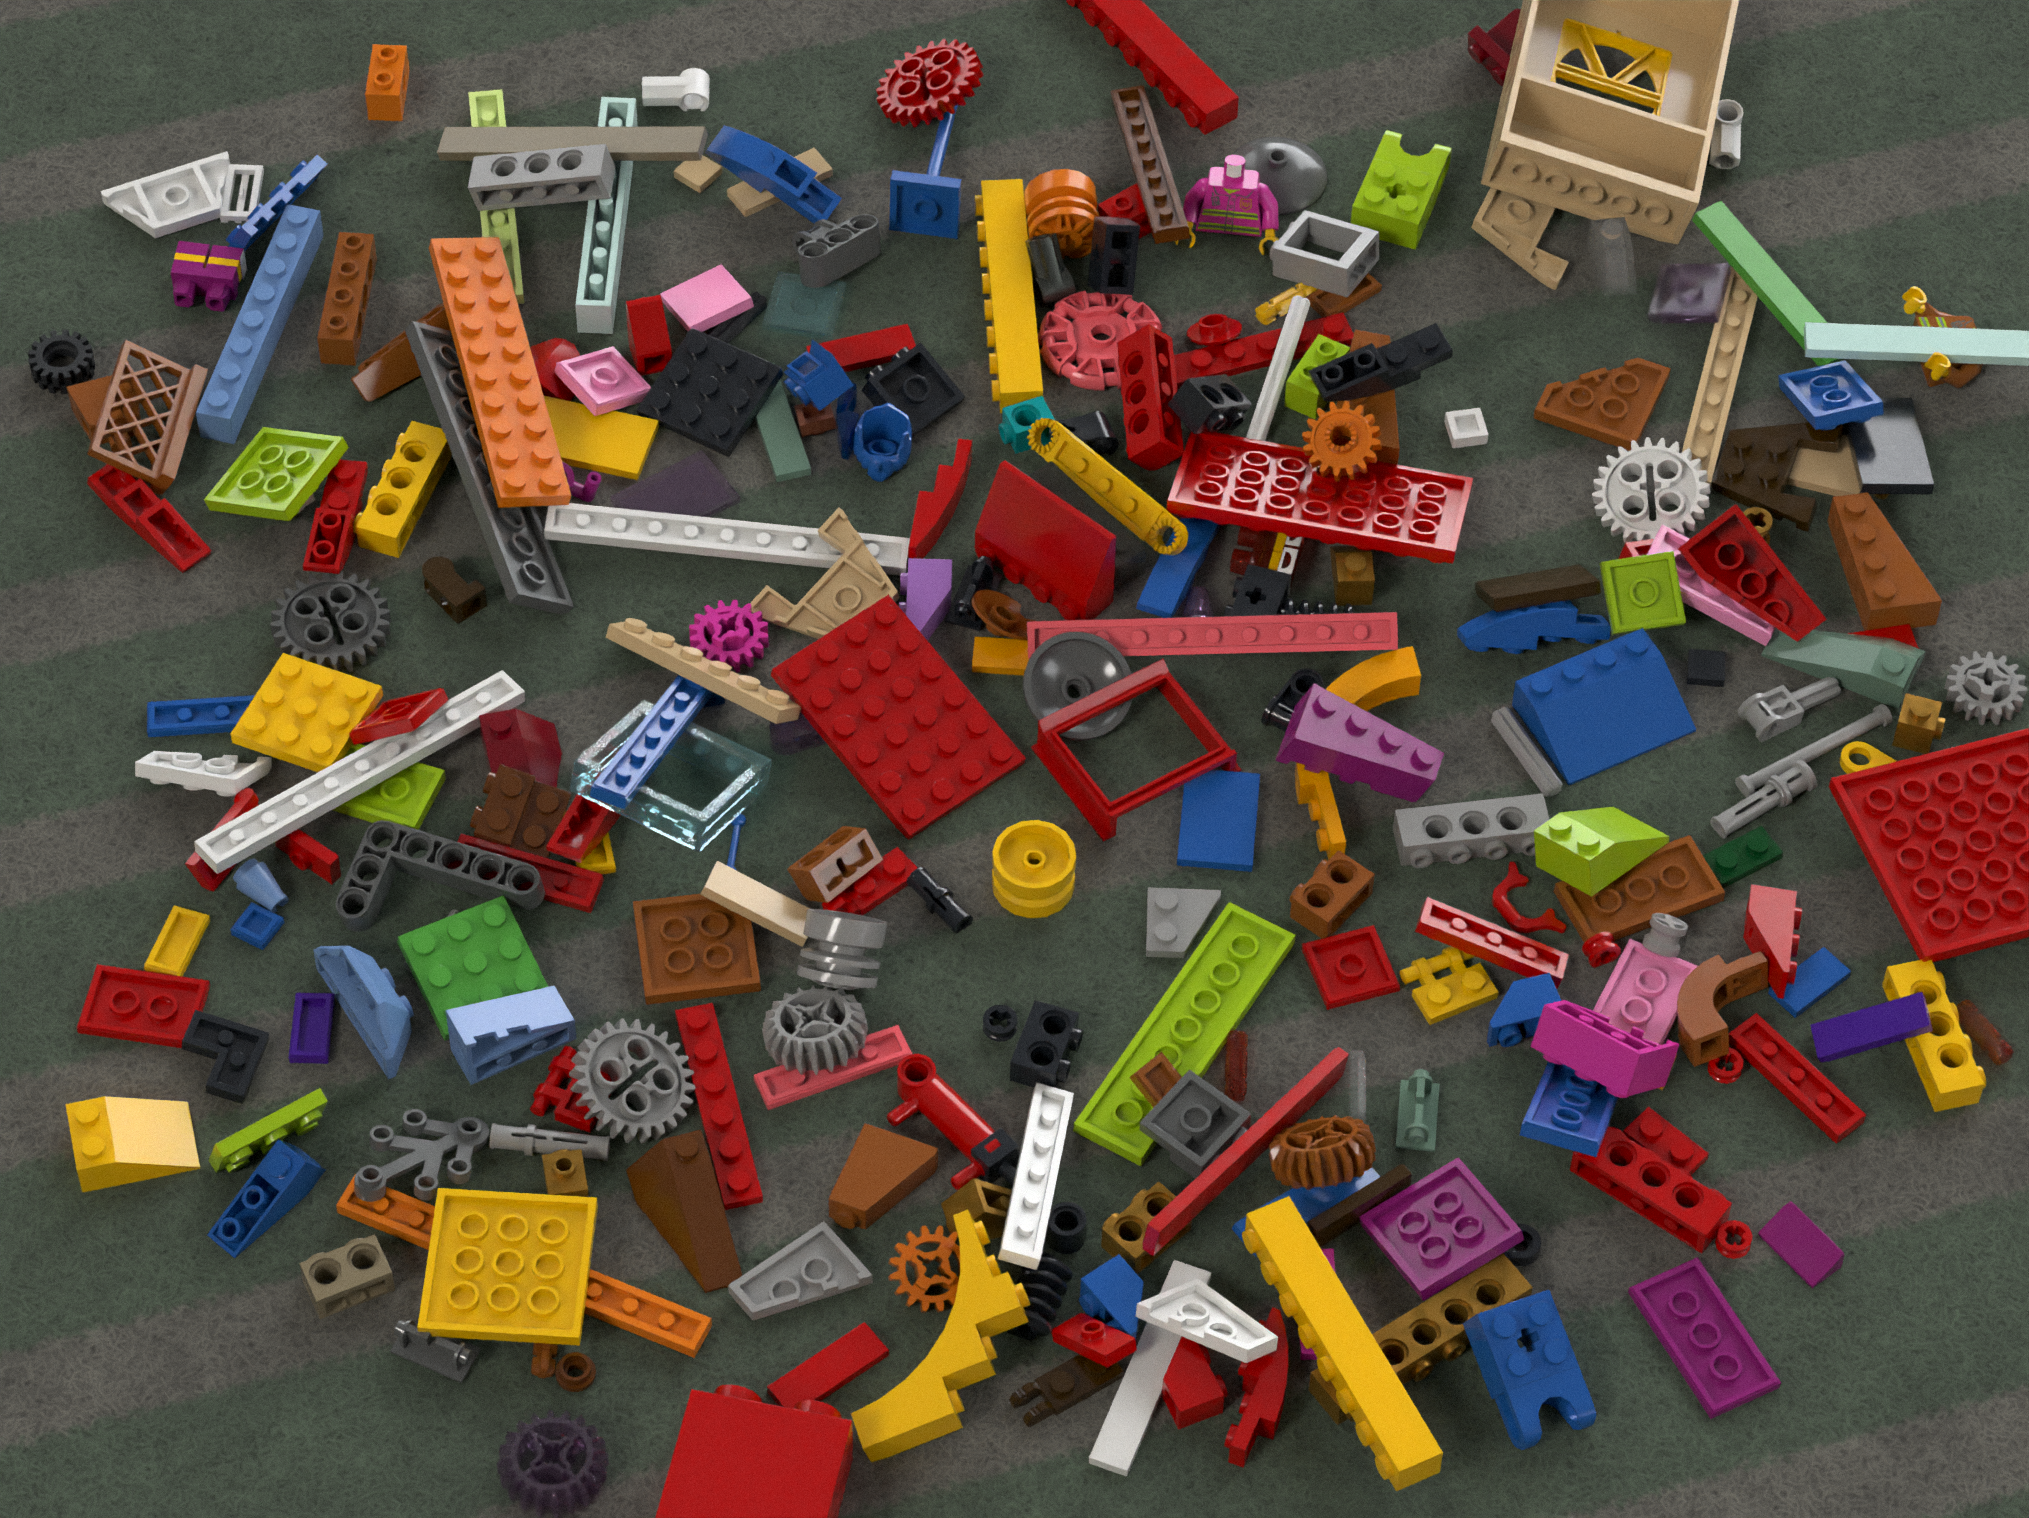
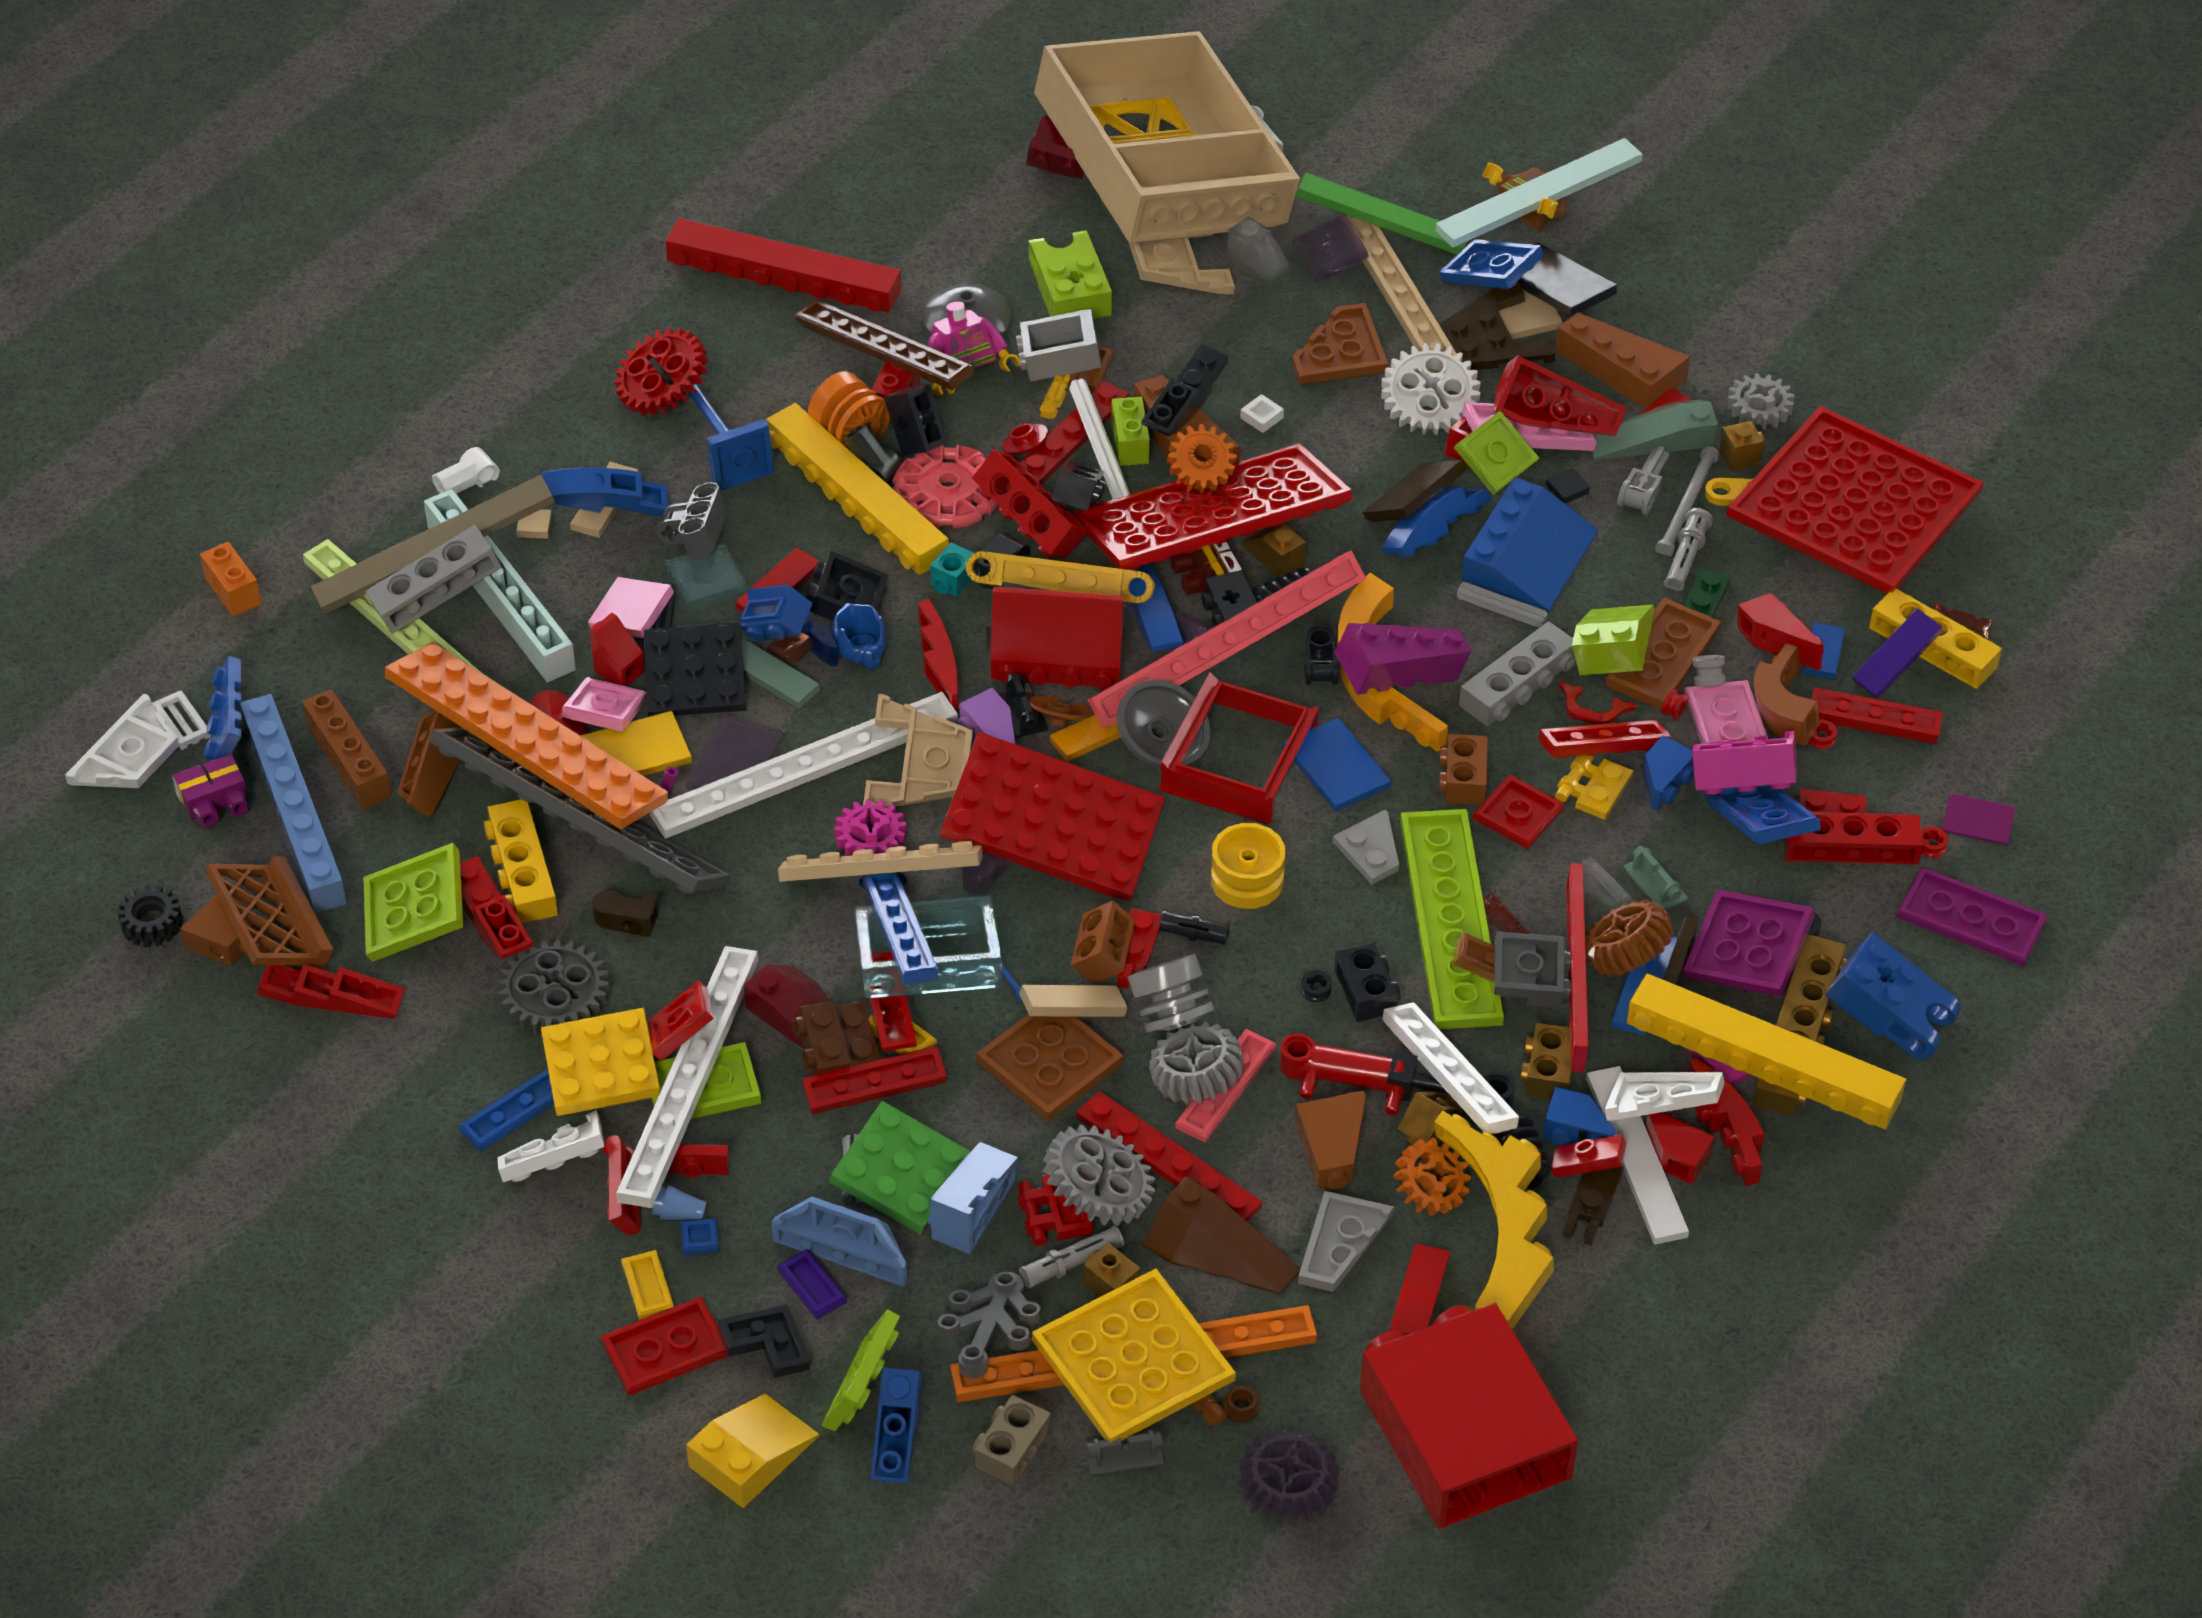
camera: 35 degrees left, 5 degrees down
dark grey beam [336,820,545,932] -> none

